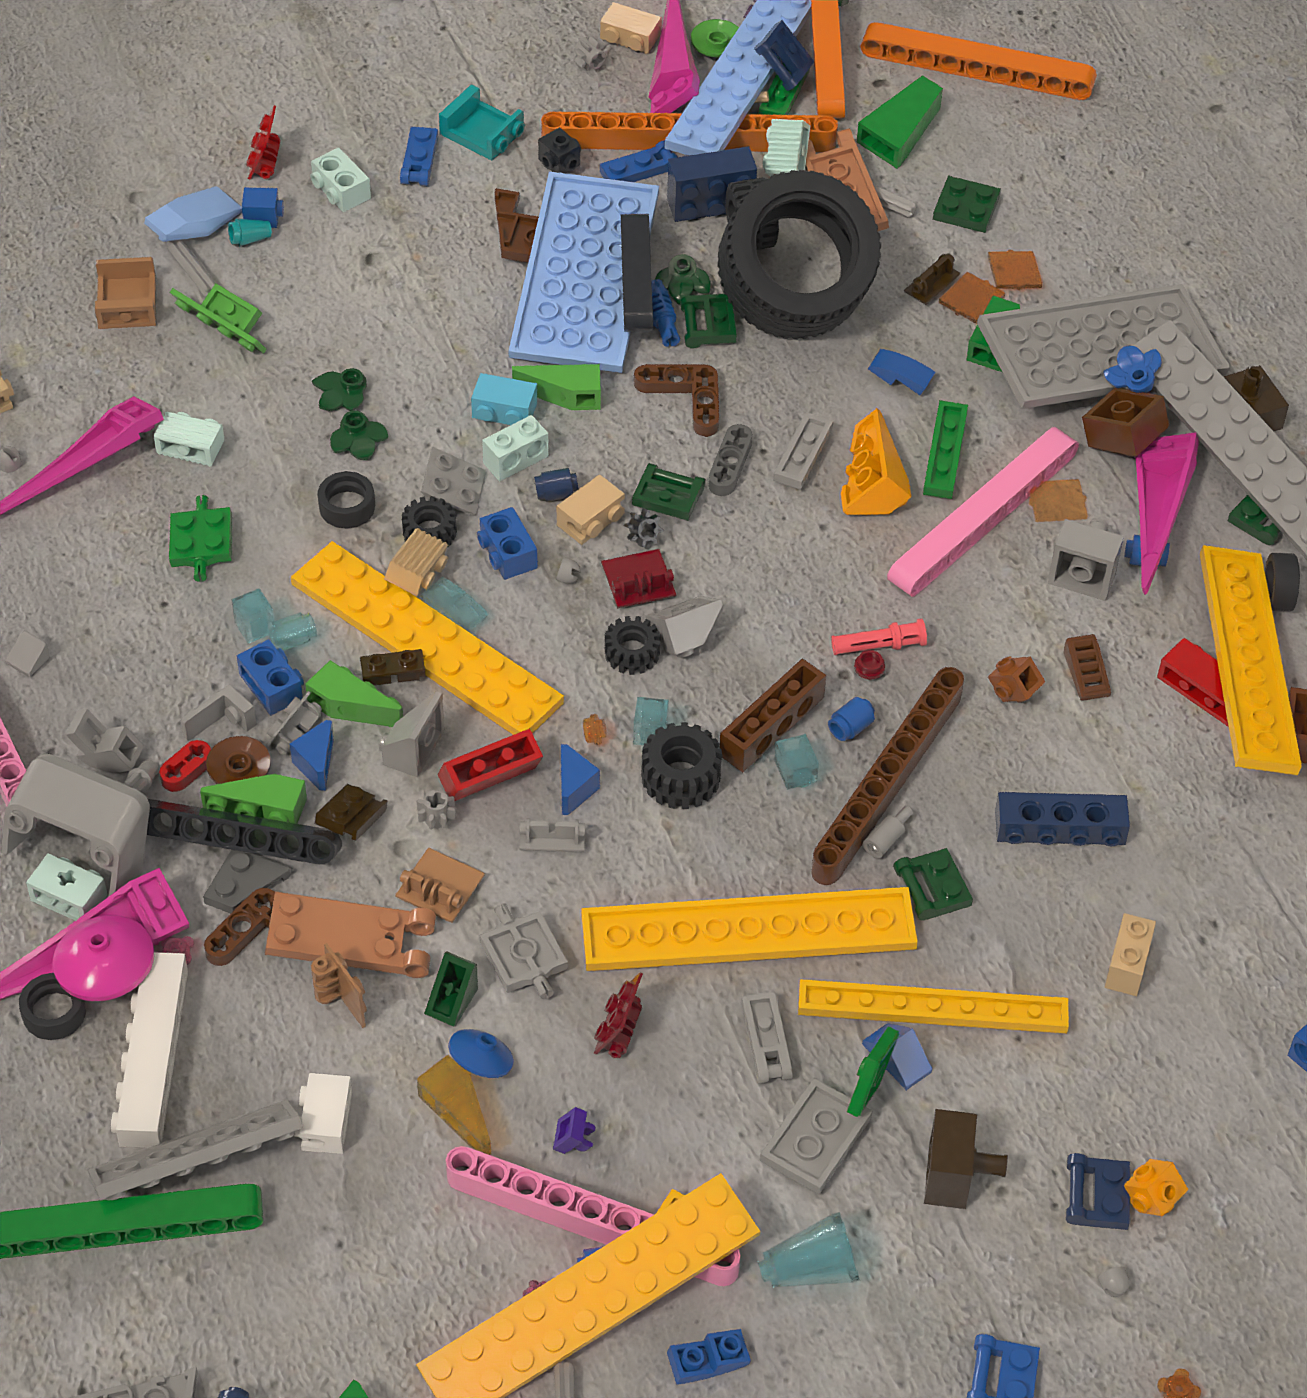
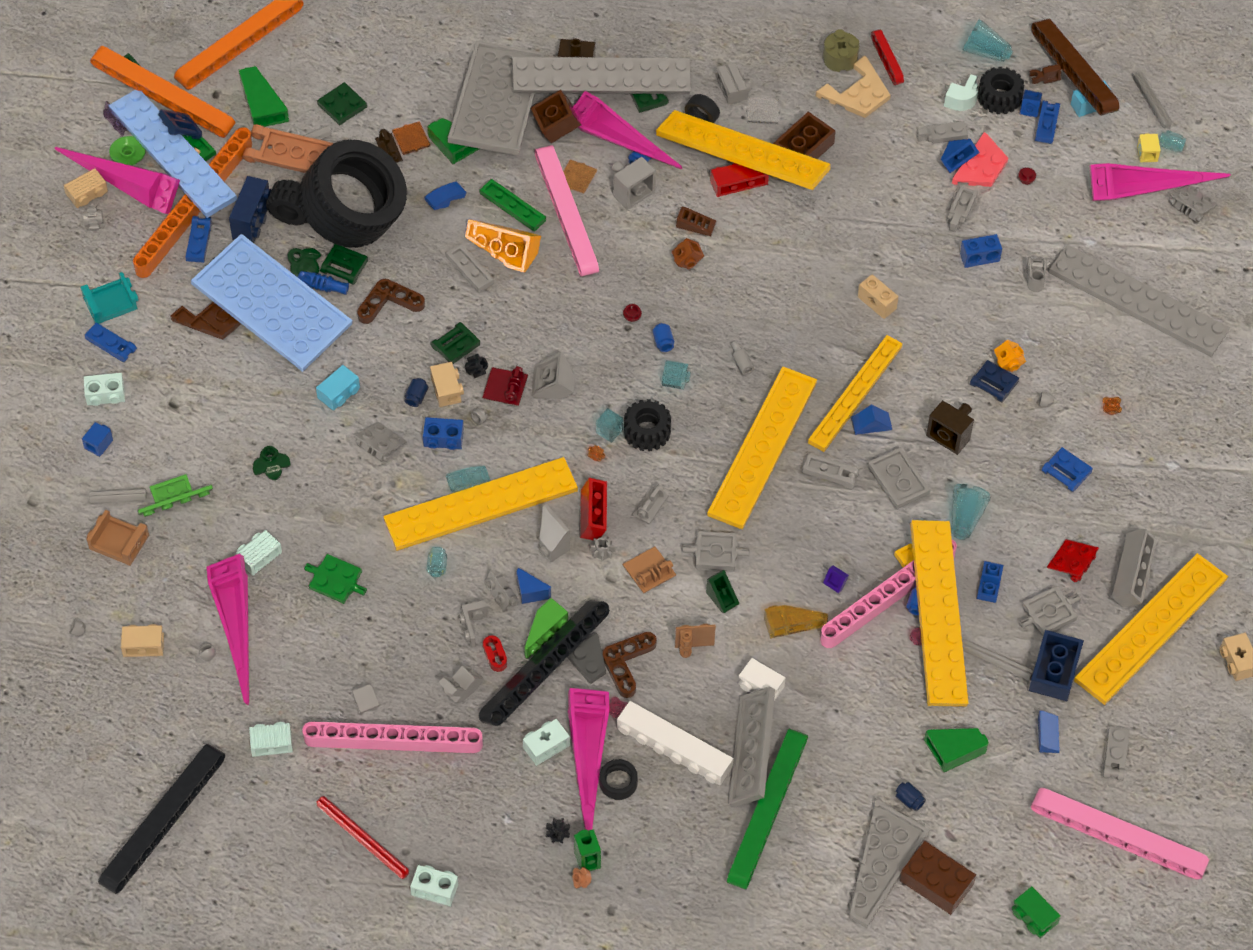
camera: 60 degrees left, 5 degrees up
light grey windscreen [1,753,150,896] -> none
dark pink dish [53,915,154,1001] -> none
light grey axle [124,760,159,792] -> none
light blue piece [144,186,242,242] -> none
reddish brown dish [206,736,271,784] -> none
teal cone [228,219,272,247] -> none
clear light blue brick [232,588,276,644] -> none
blue brick [236,639,304,716] -> none
red hinge [246,105,281,179] -> none
nougat hinge [265,892,436,978] -> none
bright green slope [305,660,403,727] -> none
dark brown plate [314,784,388,841] -> none
black tyre [317,471,376,529] -> none
dark green plate [330,410,388,460] -> none
dark brown hinge [360,649,426,686] -> none
tan brick [384,528,448,596] -> none
black tyre [402,496,457,547] -> none
blue dish [448,1029,514,1078] -> none
light aqua brick [482,415,549,482] -> none
bright green slope [512,364,601,410] -> none
black brick [538,127,581,174] -> none
blue slope [561,744,600,815] -> none
dark red hinge [594,972,643,1058] -> none
black tyre [605,616,660,675] -> none
black beam [621,214,653,332] -> none
dark grey beam [708,424,753,496] -> none
reddish brown brick [719,658,826,773] -> none
light aqua brick [763,119,811,177] -> none
reddish brown beam [811,667,964,885] -> none
coral pin [831,618,927,655] -> none
green plate [847,1026,899,1117] -> none
dark green plate [893,848,973,921] -> none
clear orange piece [988,250,1042,291] -> none
dark blue brick [995,792,1130,846] -> none
blue plate [1104,345,1162,393] -> none

